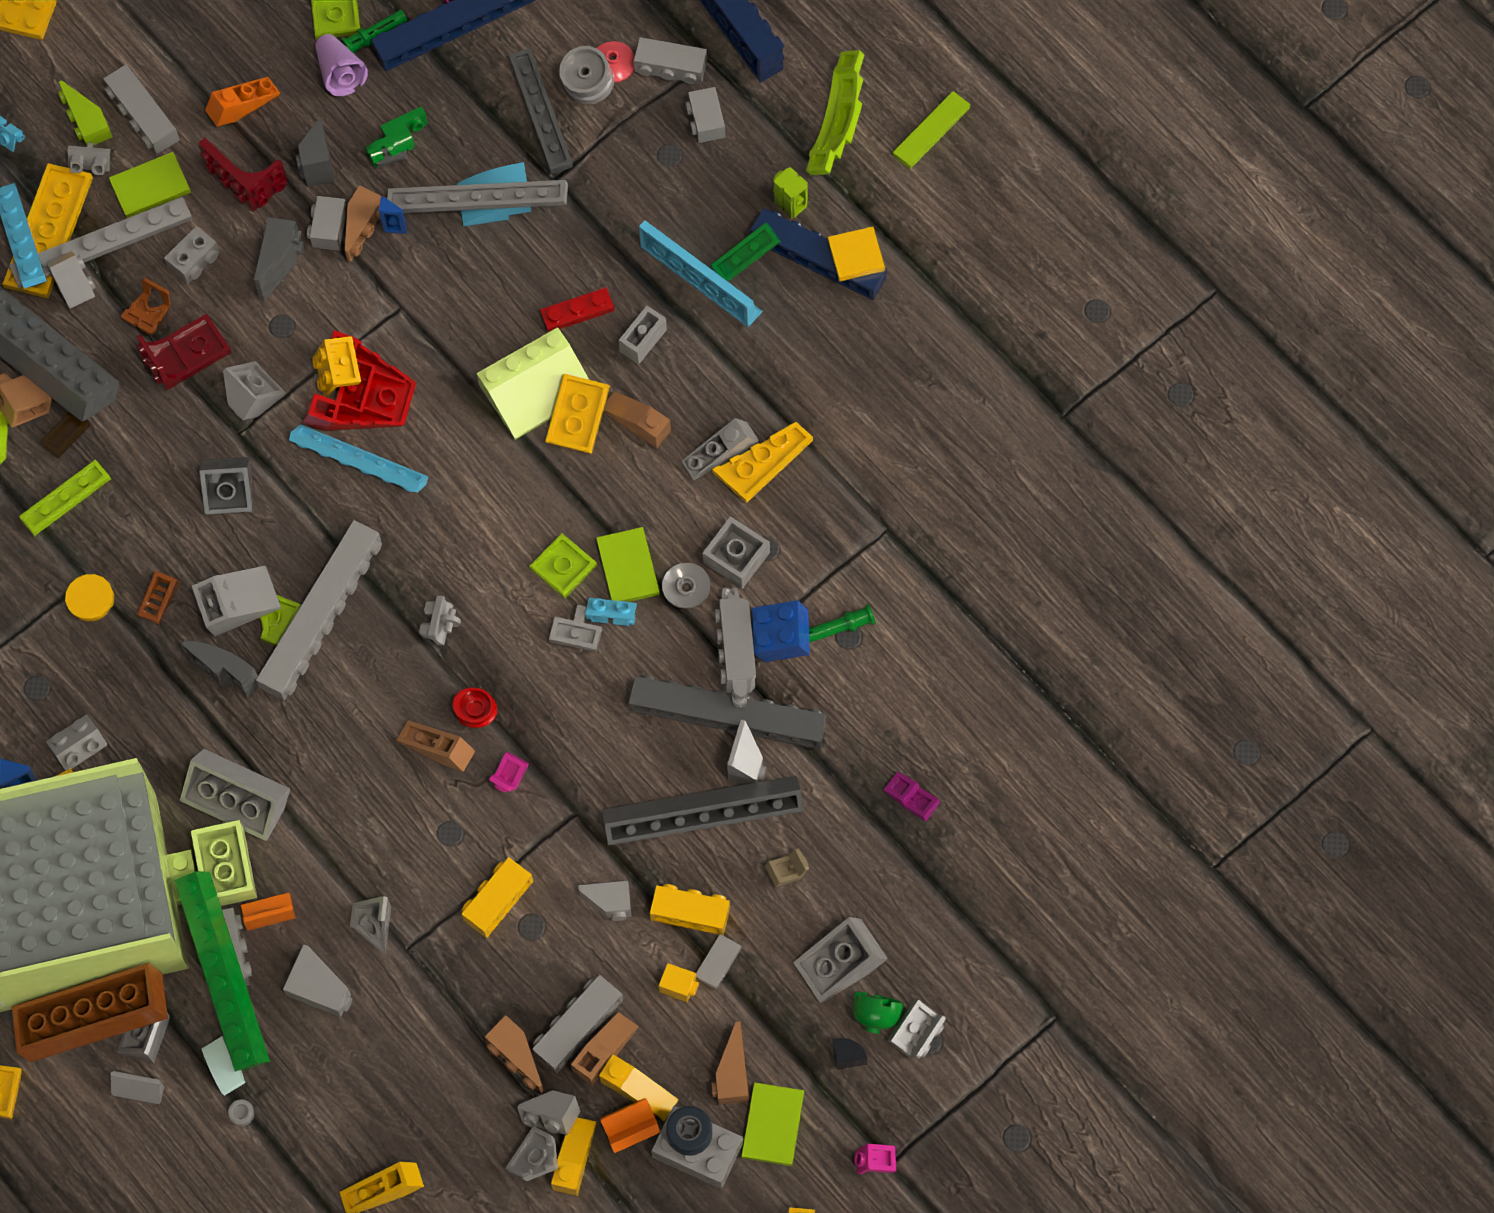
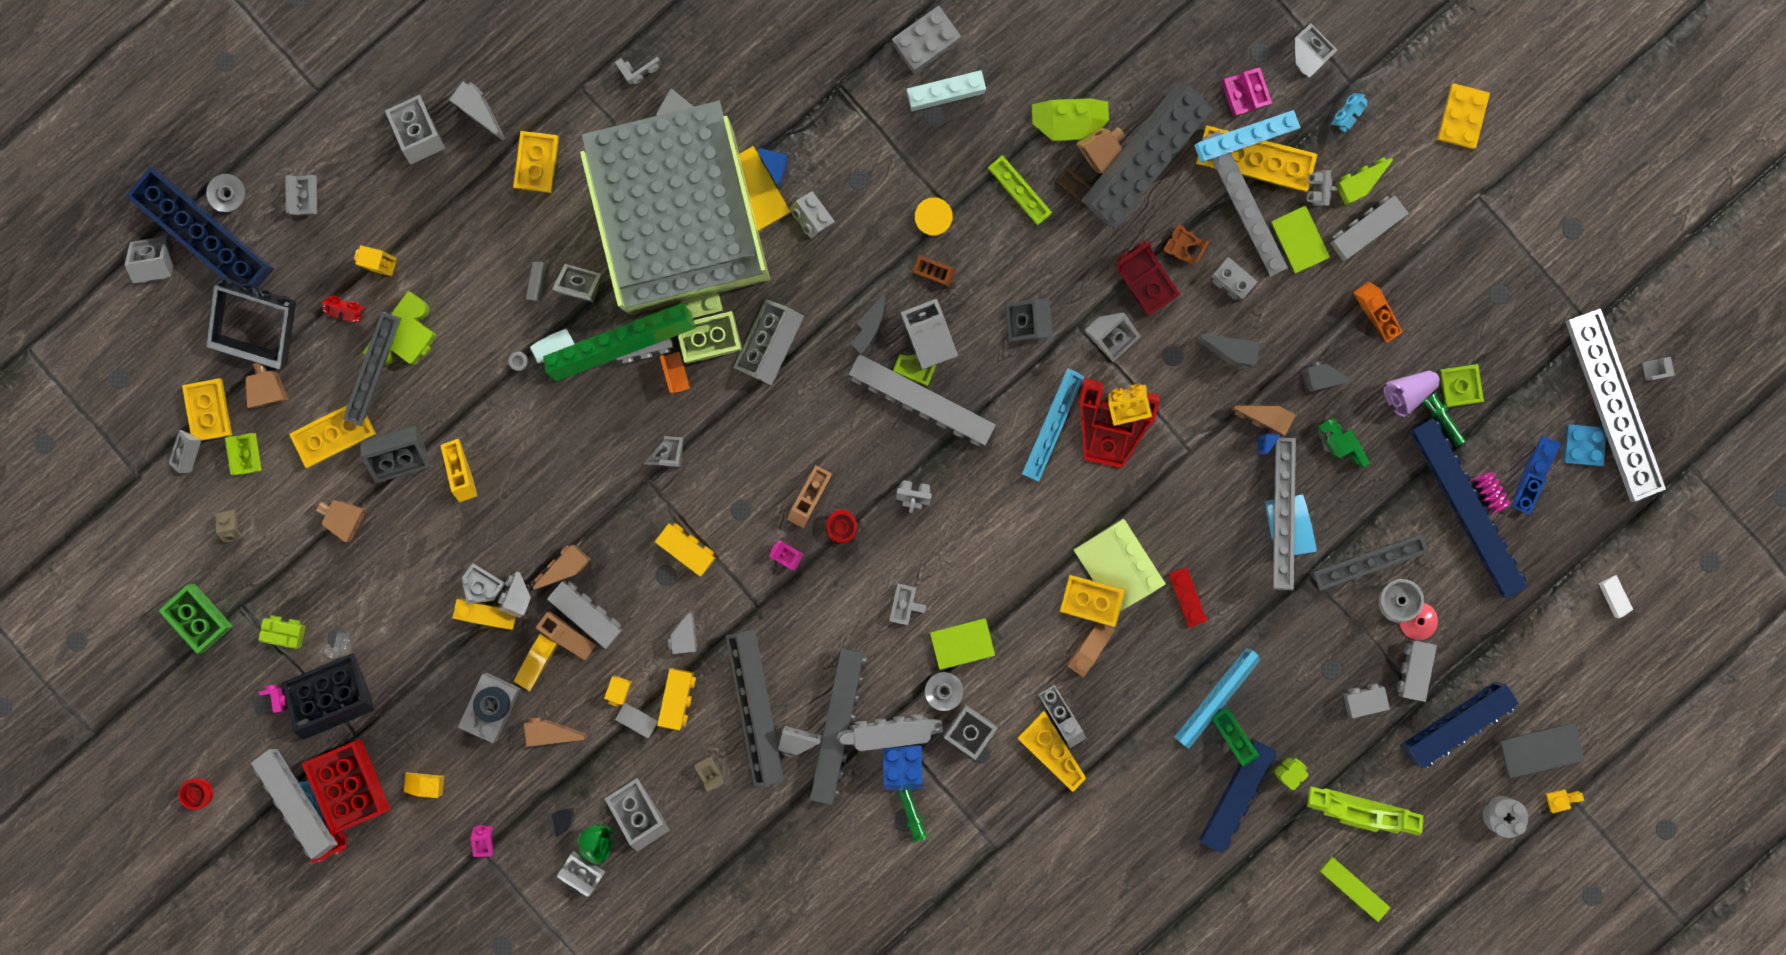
camera: 85 degrees right, 20 degrees up
dark orange brick [12,963,168,1062] -> none
light grey brick [47,251,96,309] -> none
dark red bracket [198,138,288,211] -> none
light grey slope [283,945,352,1017] -> none
light grey brick [307,196,347,251] -> none
lime tile [529,533,597,599] -> none
medium azure hinge [585,598,637,627] -> none
orange panel [600,1098,661,1153] -> none
light grey brick [619,306,667,365] -> none
lime tile [742,1082,804,1166] -> none
yellow tile [828,227,885,282] -> none
magenta slope [884,772,940,822] -> none

